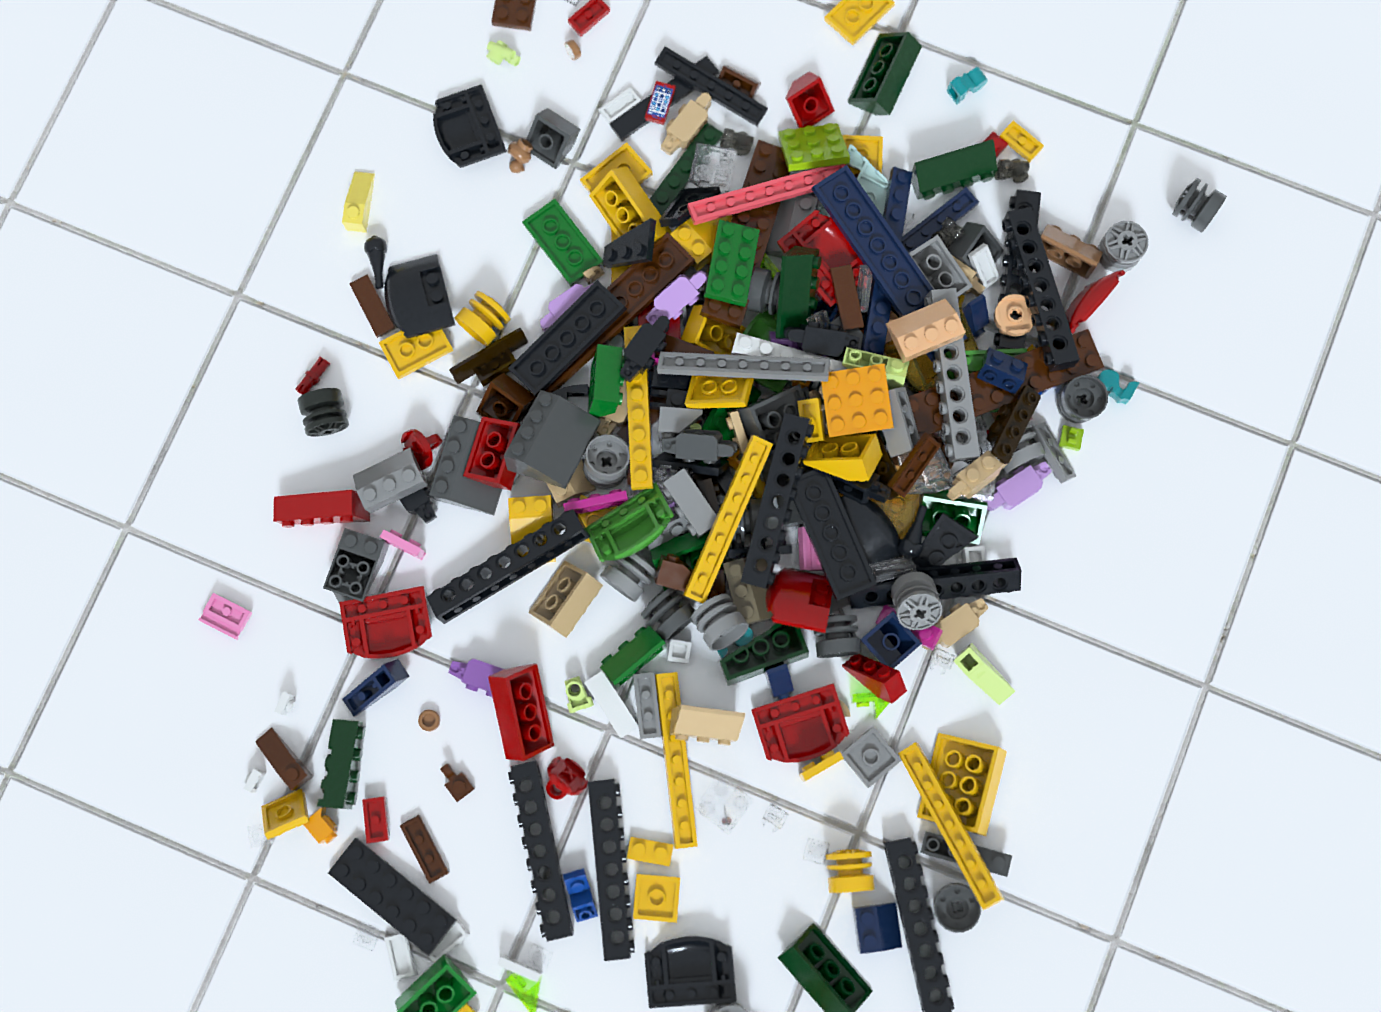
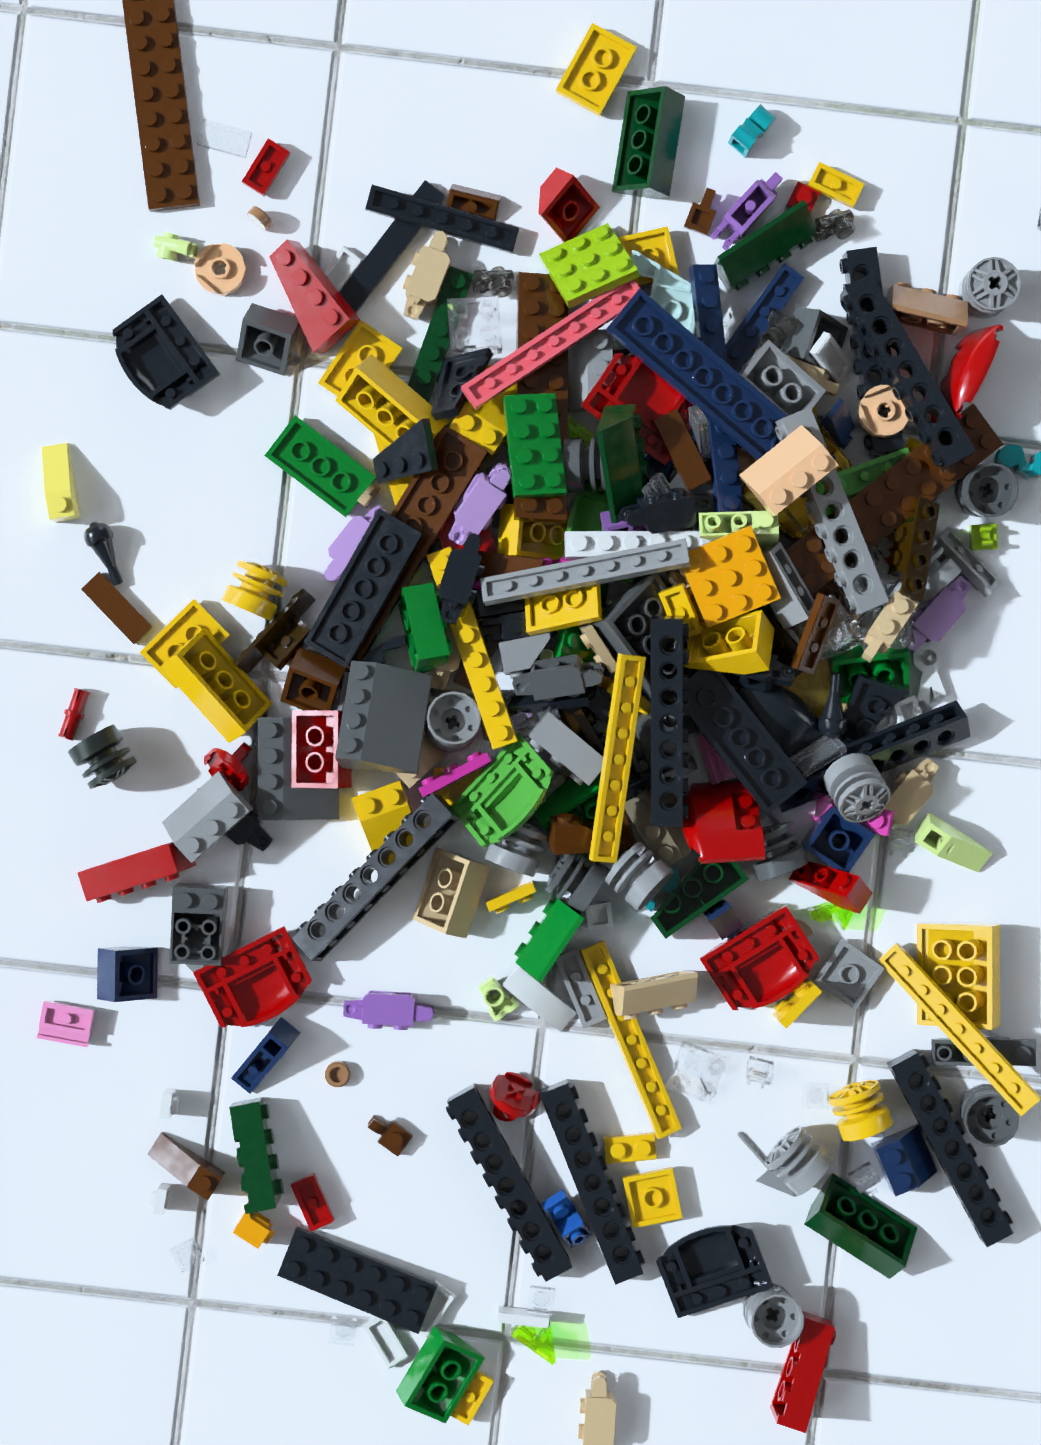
camera: 20 degrees left, 10 degrees up
yellow plate [261,788,309,840] -> none
bright pink plate [380,529,426,560] -> none
black slope [384,254,456,339] -> none
reddish brown tile [399,815,450,884] -> none
red slope [488,663,554,761] -> none
medium nougat animal [507,138,533,174] -> none
tile [645,81,676,125] -> none
dark blue bracket [977,347,1028,394] -> none
none -> dark blue slope [97,946,158,1002]
none -> yellow slope [160,627,272,743]
none -> light nougat plate [195,243,247,296]
none -> wedge [269,239,361,354]
none -> yellow plate [485,881,536,914]
none -> reddish brown plate [683,187,717,237]
none -> medium lavender hinge [710,172,783,251]
none -> light grey piece [737,1132,794,1197]
none -> light grey wheel [764,1125,833,1196]
none -> clear tile [847,1161,882,1197]
none -> white piece [912,642,946,703]

